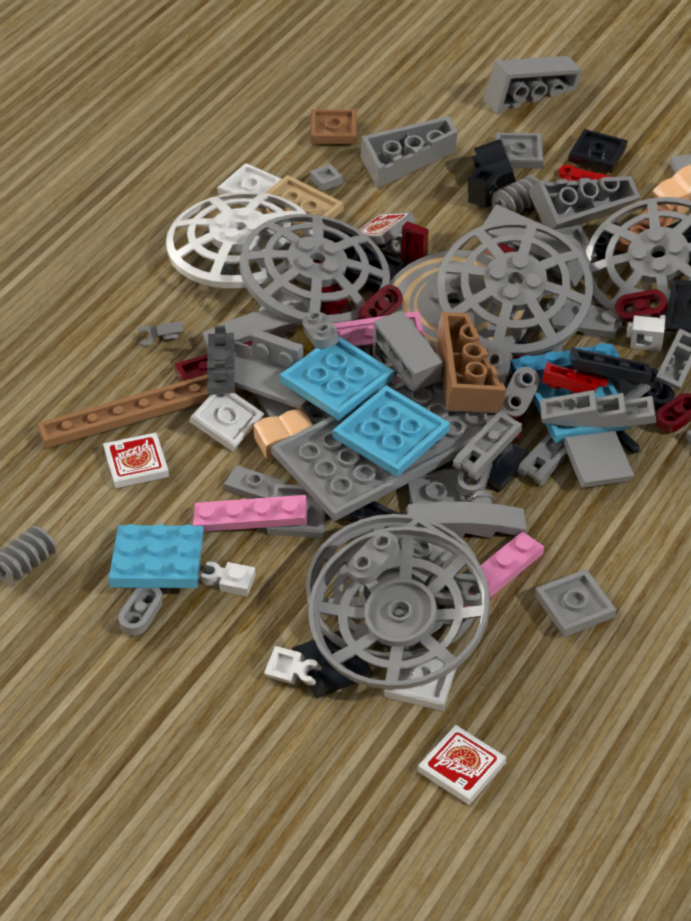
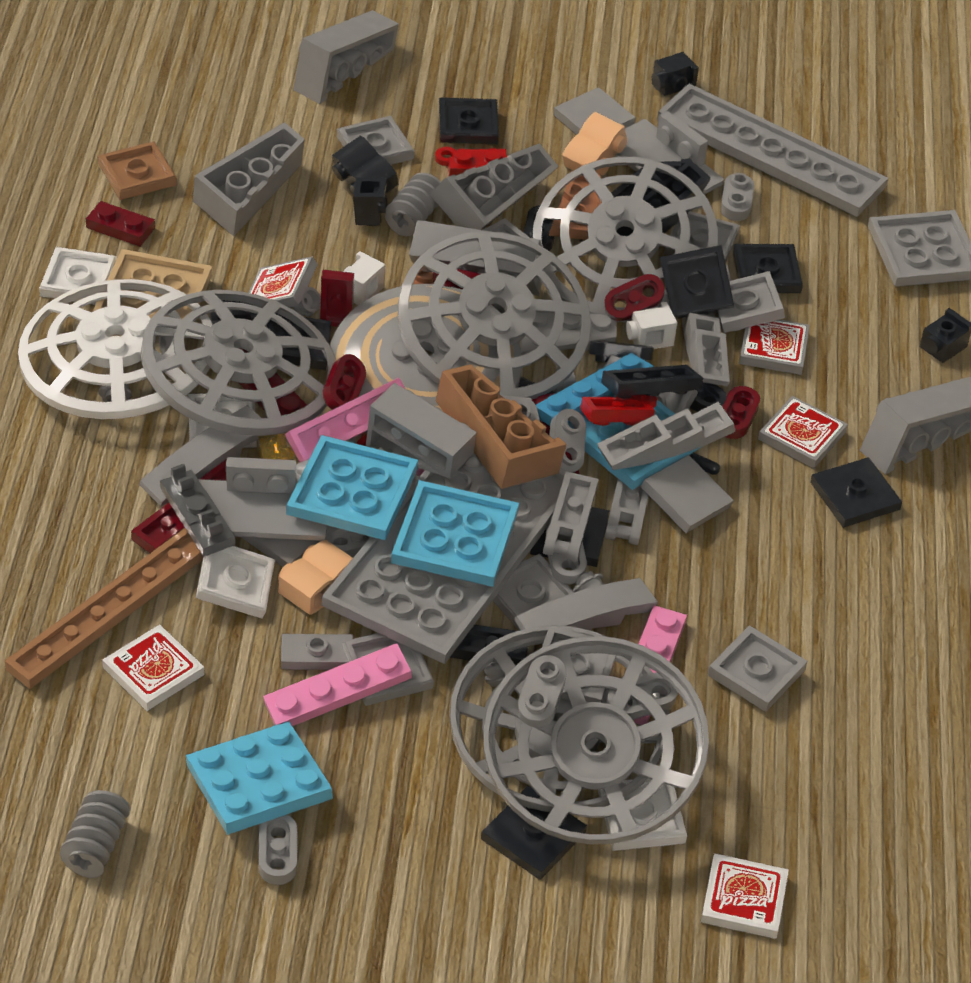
camera: 30 degrees left, 0 degrees up
light grey plate [137,321,184,346] -> none
white plate [201,562,256,597] -> none
white plate [264,646,322,685] -> none
light grey plate [302,311,339,349] -> none
light grey plate [310,164,342,191] -> none
none -> dark red plate [85,201,155,247]
none -> white brick [344,251,385,305]
none -> black plate [589,341,654,362]

